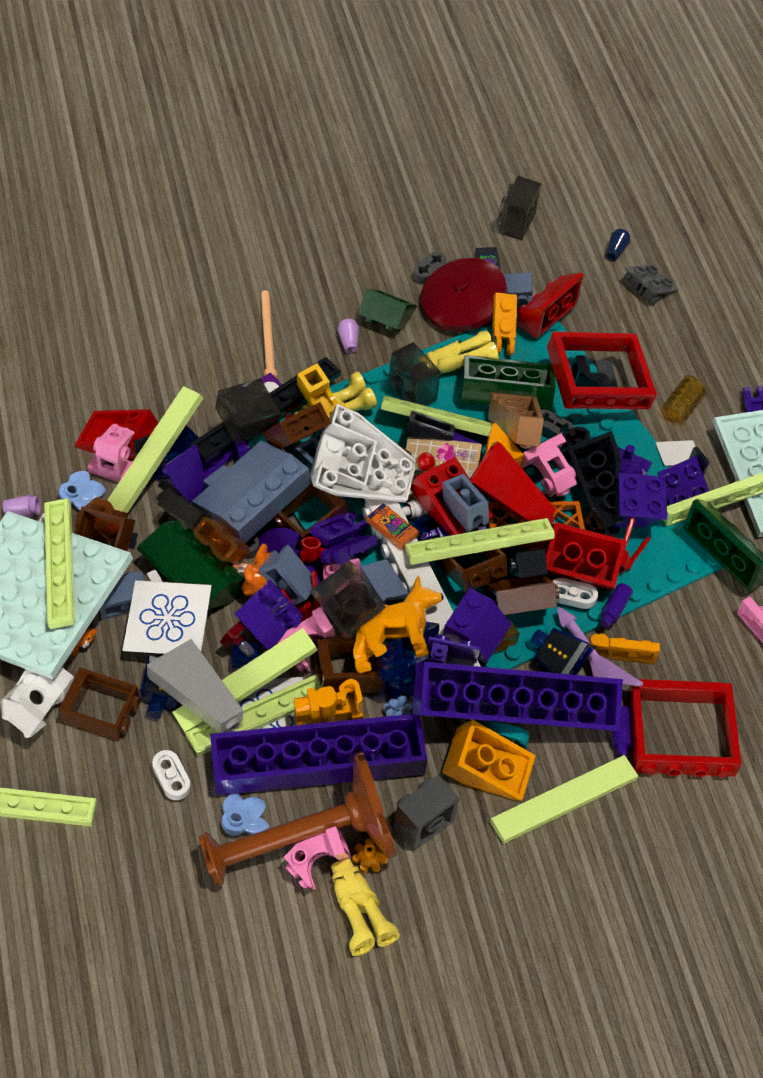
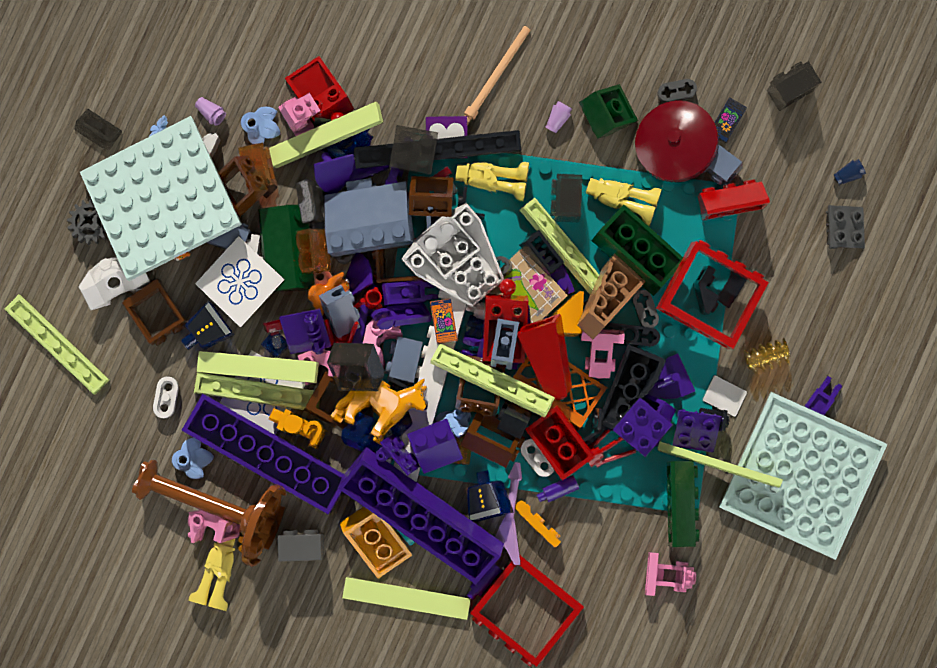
camera: 45 degrees right, 30 degrees up
yellowish green tile [44,498,75,629] -> none
light grey slope [147,639,244,733] -> none
yellow arch [297,363,347,418] -> none
light blue plant [383,696,412,716] -> none
light orange hinge [492,293,517,356] -> none

